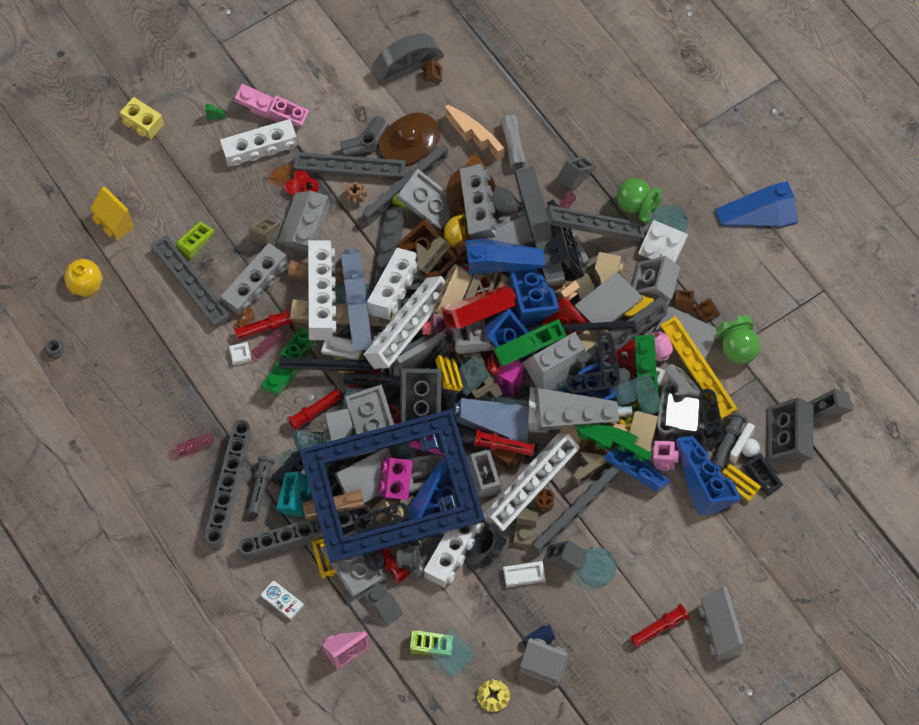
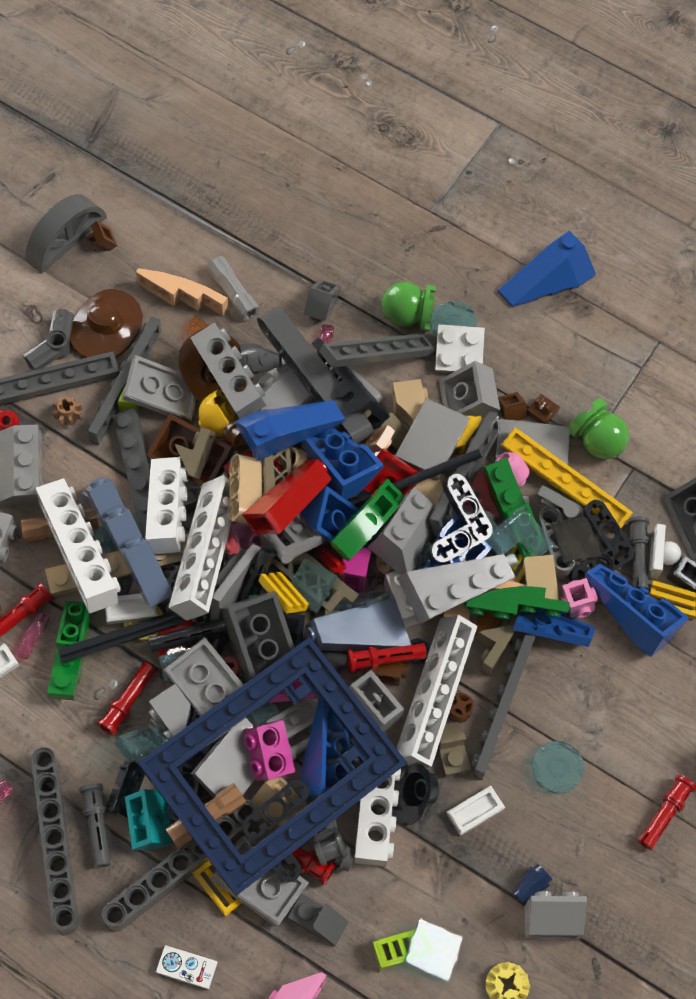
camera: 30 degrees left, 0 degrees up
dark grey slope [543,540,588,572] -> none

